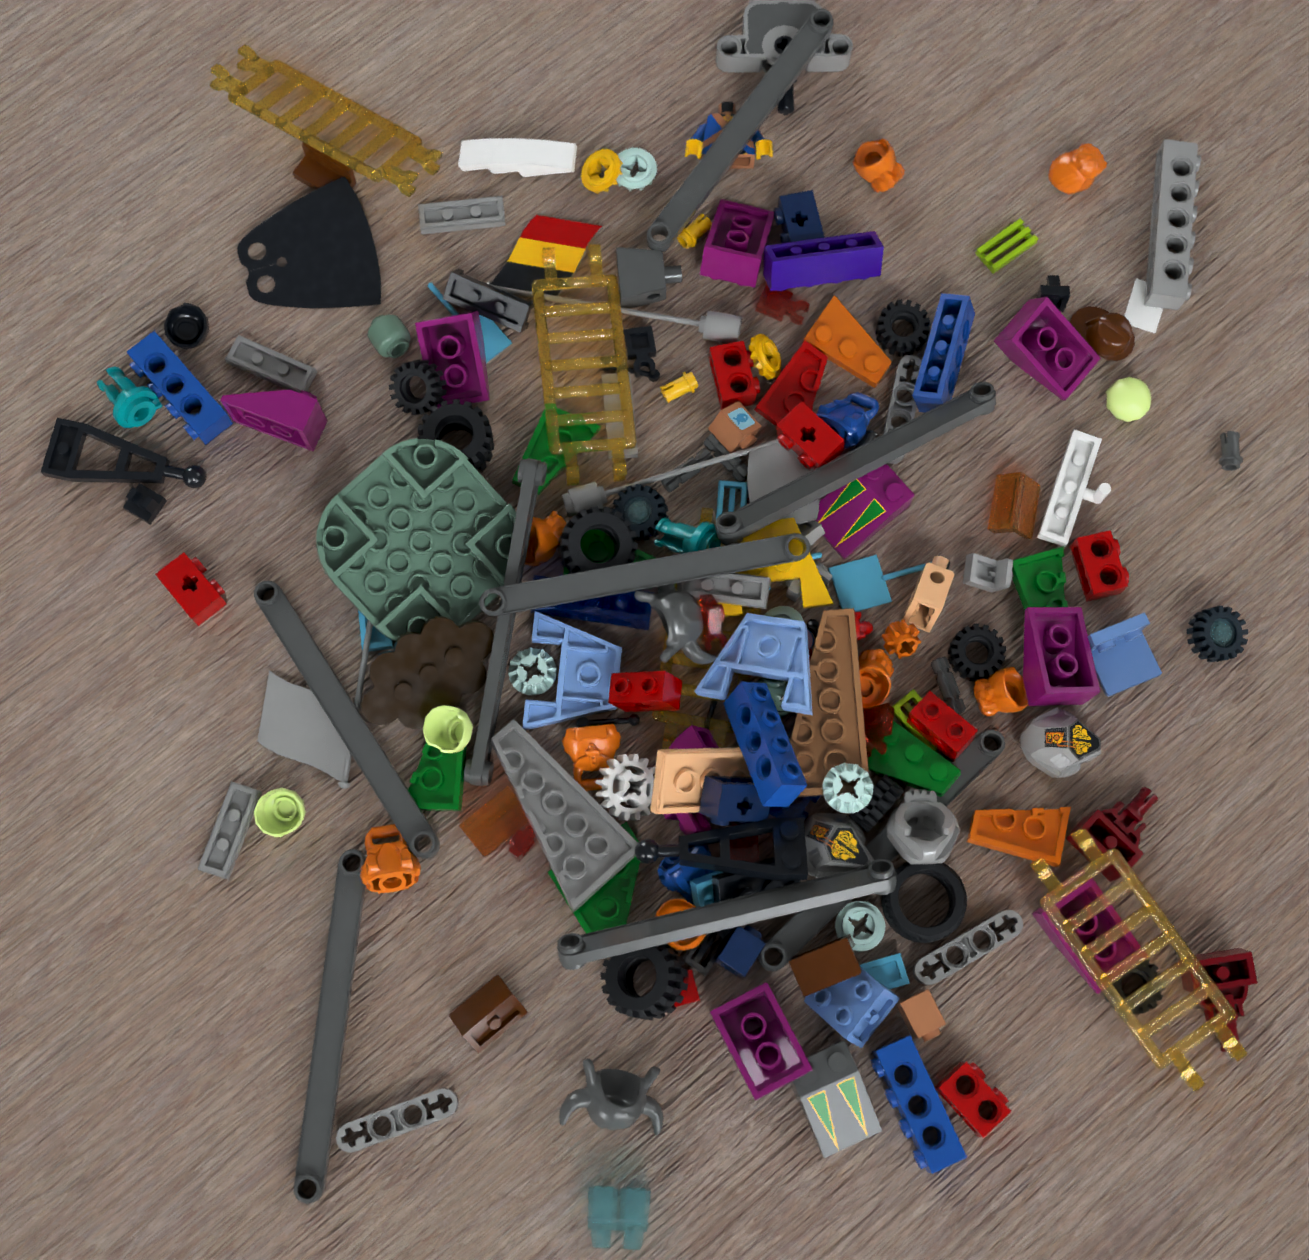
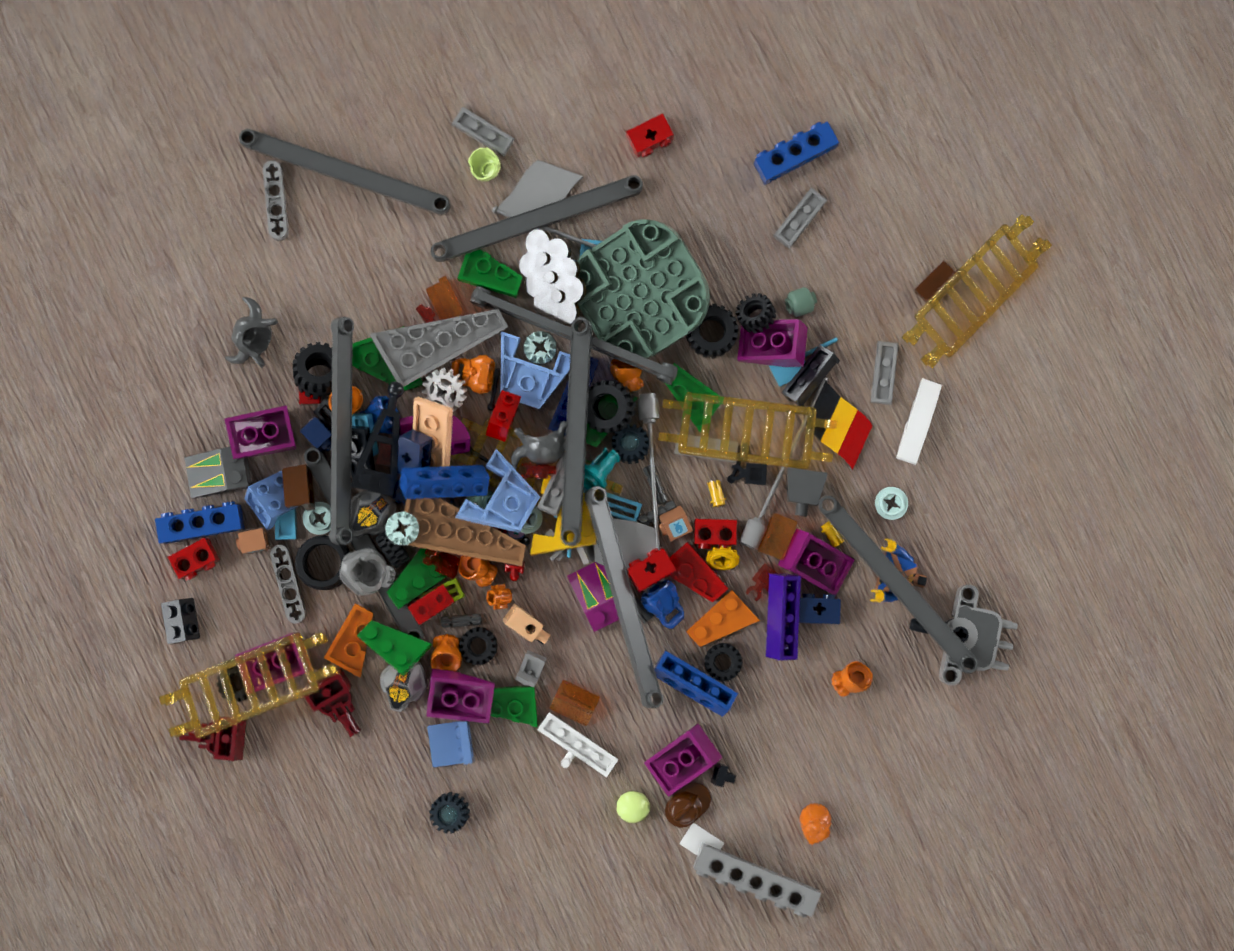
camera: 110 degrees right, 10 degrees up
black plate [41,418,206,488] -> none
teal piece [97,367,163,428] -> none
black tile [123,483,167,525] -> none
black hair [164,303,209,349] -> none
magenta slope [220,389,327,452] -> none
black piece [237,176,381,309] -> none
orange piece [360,824,421,894] -> none
yellowish green hair [423,705,473,754] -> none
reddish brown panel [449,975,528,1054] -> none
yellow gear [581,149,623,194] -> none
clear light blue hips [588,1185,651,1250] -> none
medium azure piece [828,555,932,612] -> none
light grey beam [883,355,922,464] -> none
lime tile [975,218,1038,274] -> none
red brick [1069,530,1129,602] -> none
dark grey pin [1219,431,1243,471] -> none
none -> black bracket [161,598,200,644]
none -> green wing [357,620,432,677]
none -> clear orange panel [757,513,797,560]

